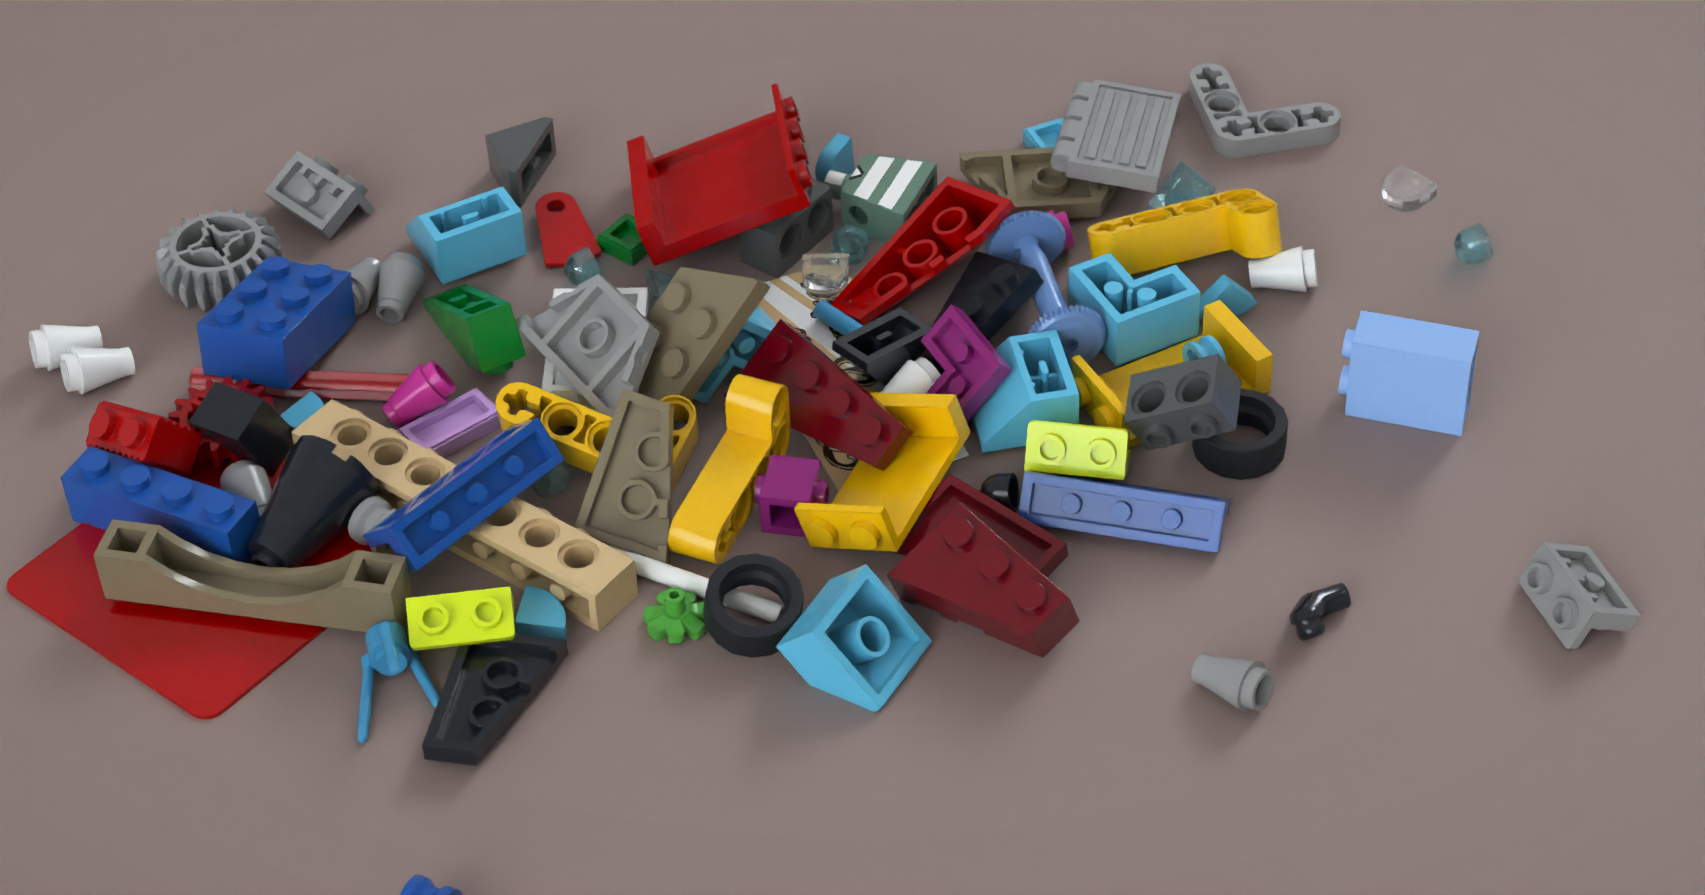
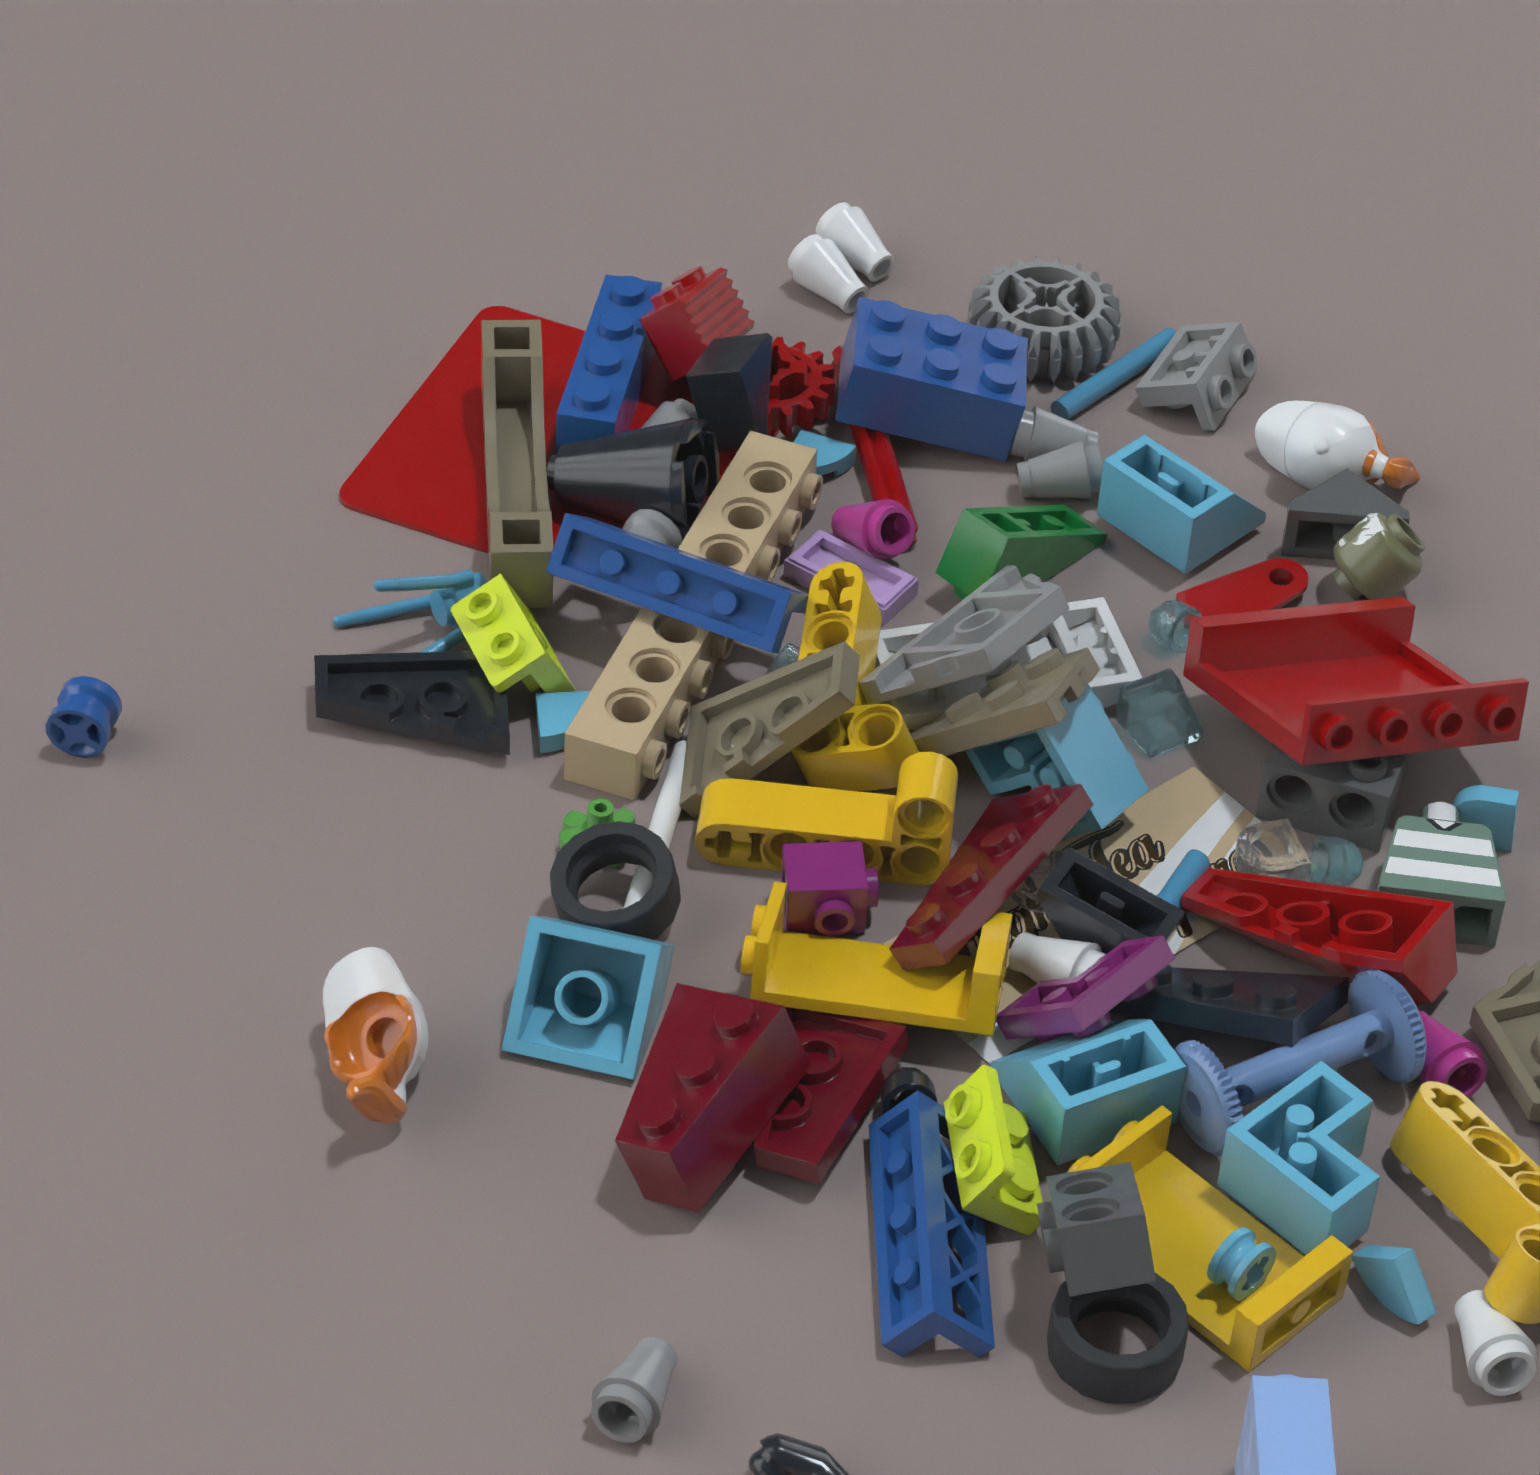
camera: 70 degrees right, 0 degrees up
none -> orange hair [323,947,429,1125]
none -> dark azure bar [1050,328,1176,420]
none -> white hair [1255,400,1420,490]
none -> olive head [1333,513,1425,600]

